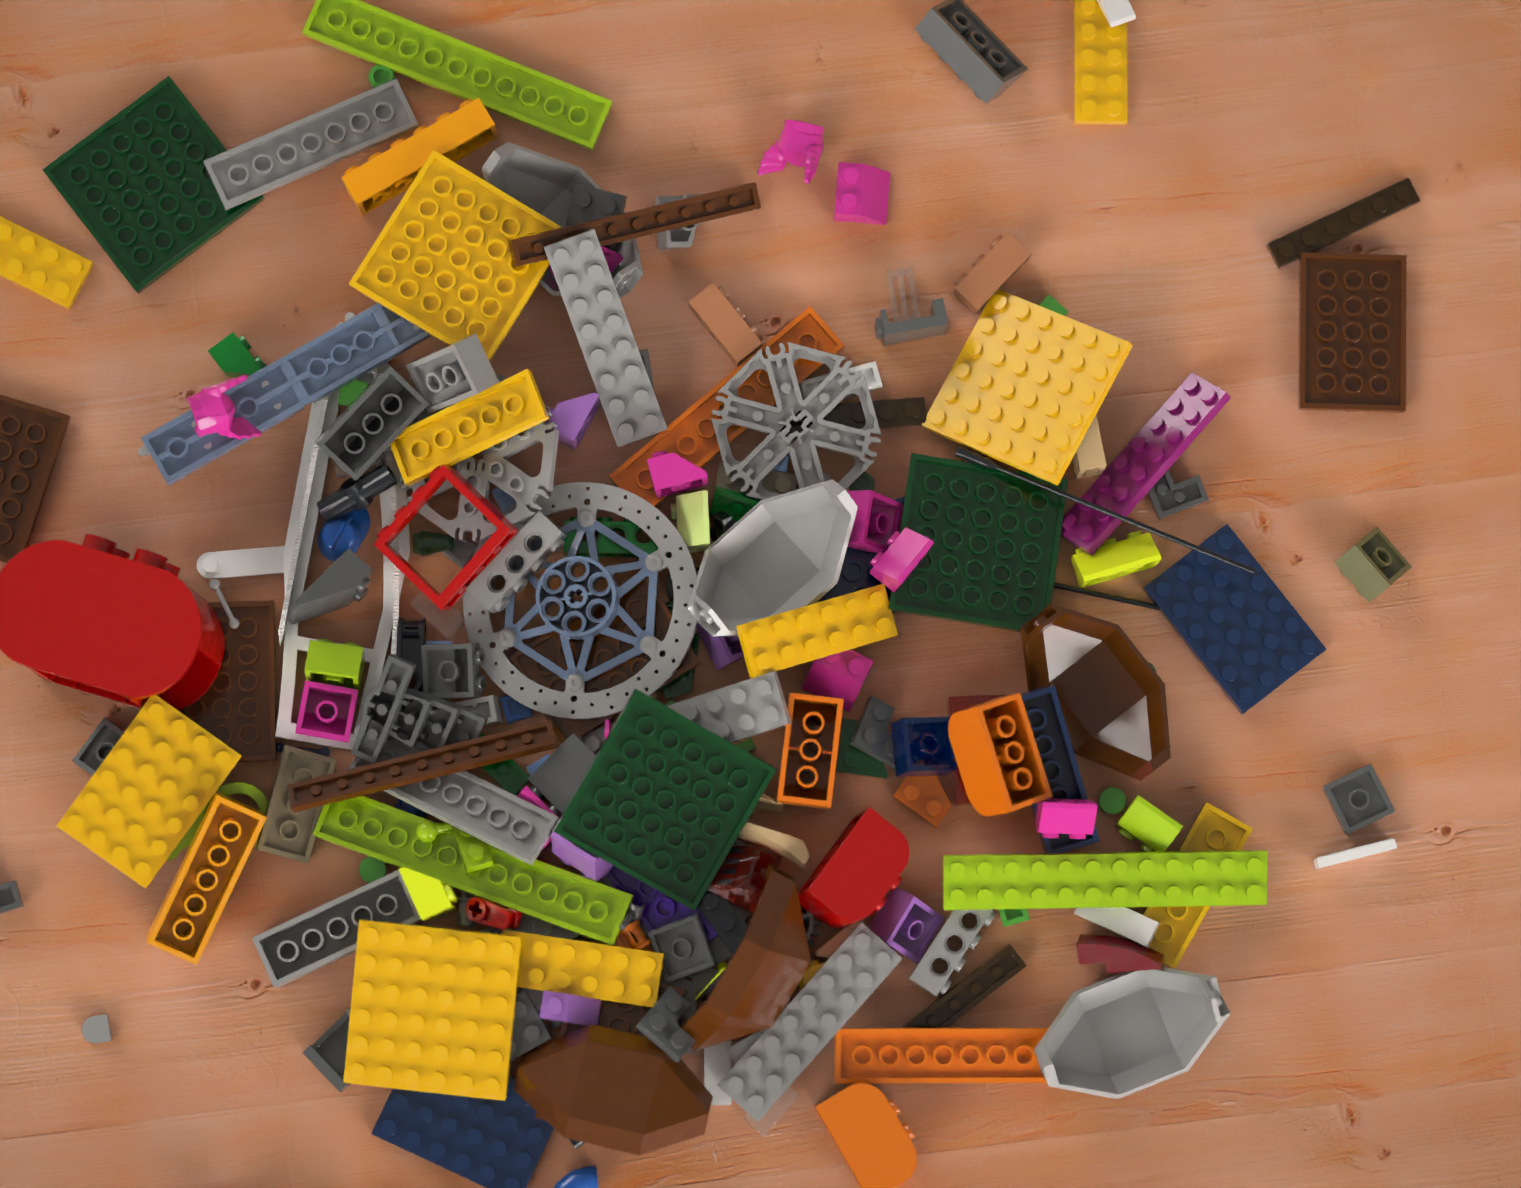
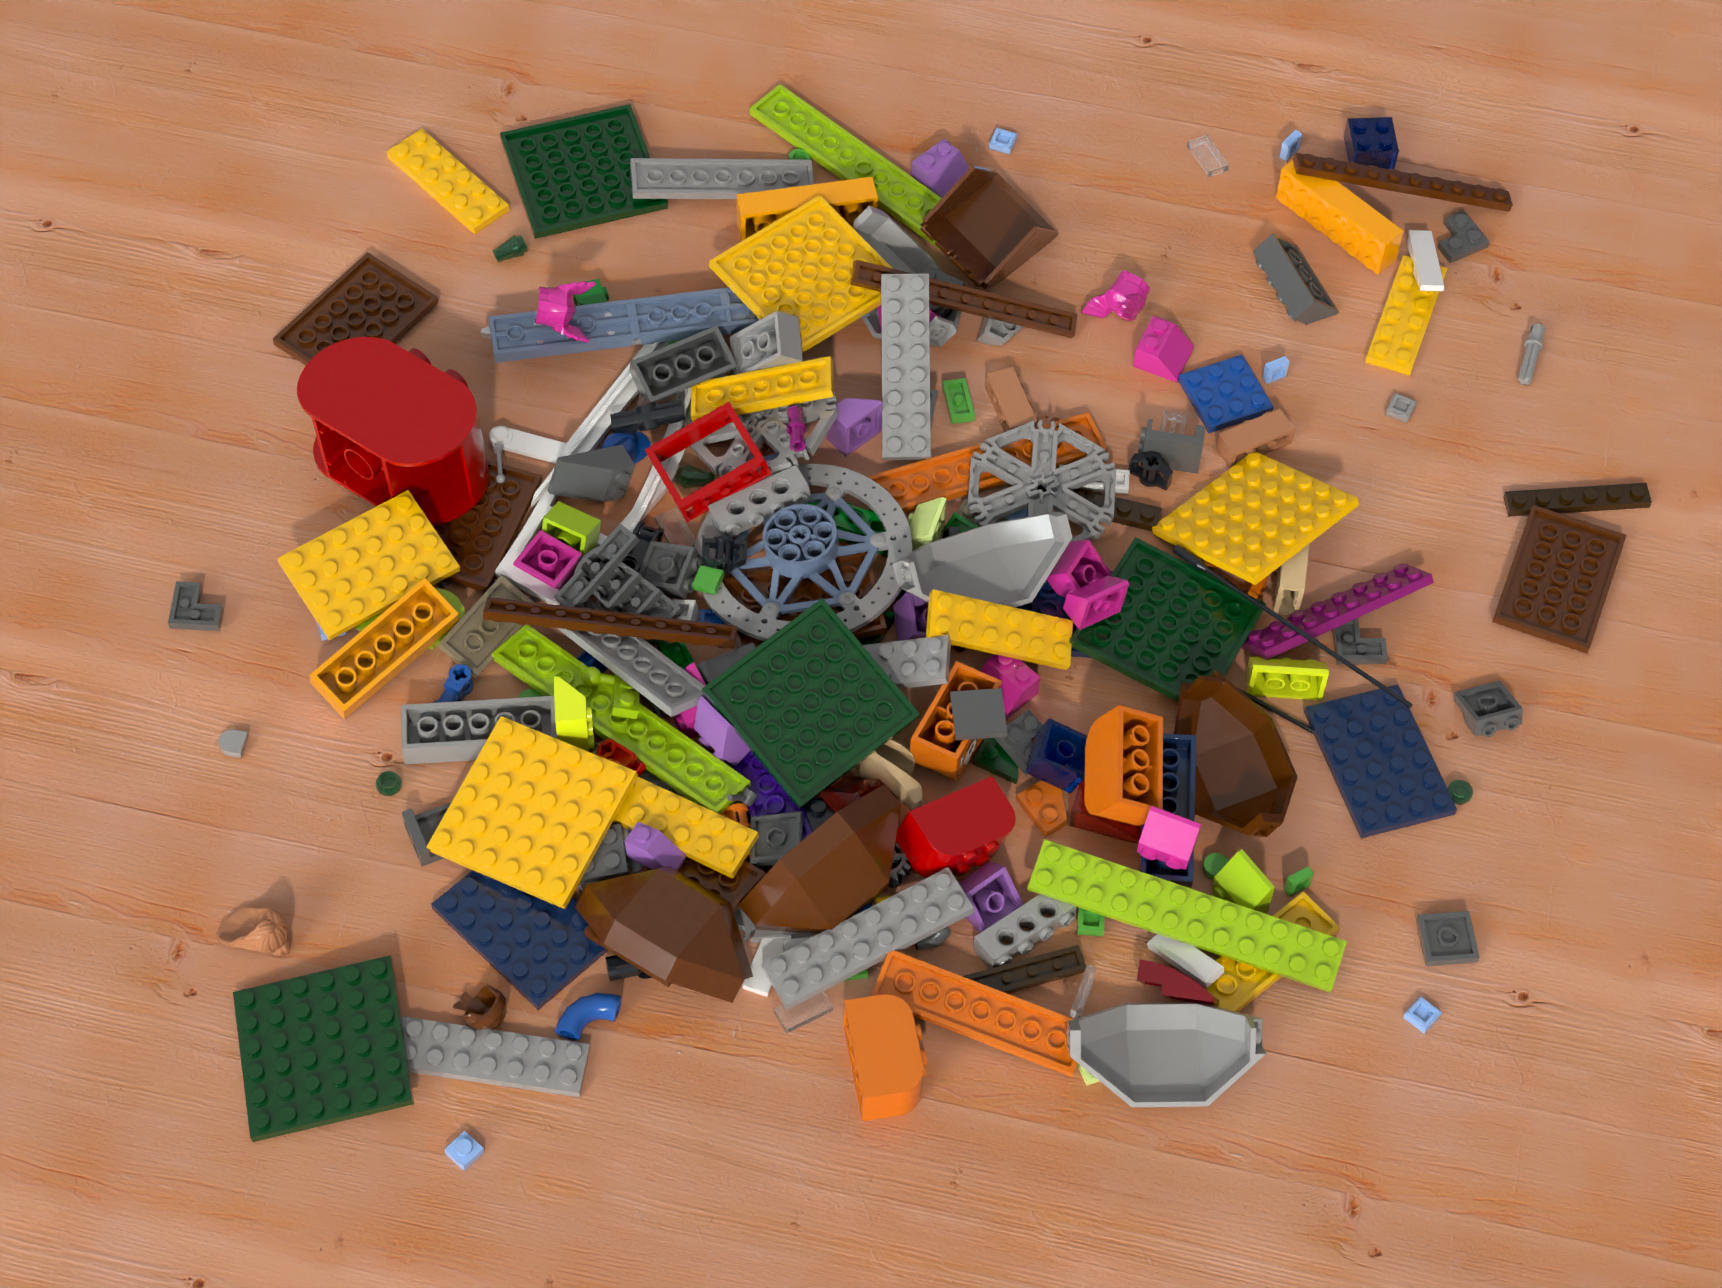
camera: 20 degrees right, 25 degrees down
dark grey plate [635,987,695,1063] -> none
dark pink slope [647,451,708,499] -> none
white tile [1313,838,1397,870] -> none
olive slope [1334,527,1412,603] -> none
none -> clear green plate [376,771,402,796]
none -> blue connector [433,664,473,703]
none -> clear green cone [492,234,528,263]
none -> bright green tile [692,565,725,595]
none -> black piece [701,535,747,573]
none -> magenta pin [787,405,806,452]
none -> medium lavender slope [911,139,969,198]
none -> reddish brown windscreen [920,165,1059,290]
none -> bright green plate [942,378,975,424]
none -> dark grey tile [950,688,1008,740]
none -> clear tile [1070,964,1097,1019]
none -> black piece [1129,453,1173,491]
none -> blue plate [1178,355,1273,434]
none -> light blue tile [1262,356,1290,384]
none -> bright green tile [1284,866,1314,897]
none -> light grey tile [1385,393,1417,423]
none -> light blue tile [1403,996,1442,1034]
none -> clear green plate [1447,780,1473,805]
none -> dark grey plate [1454,680,1523,737]
none -> light grey axle [1518,323,1546,385]

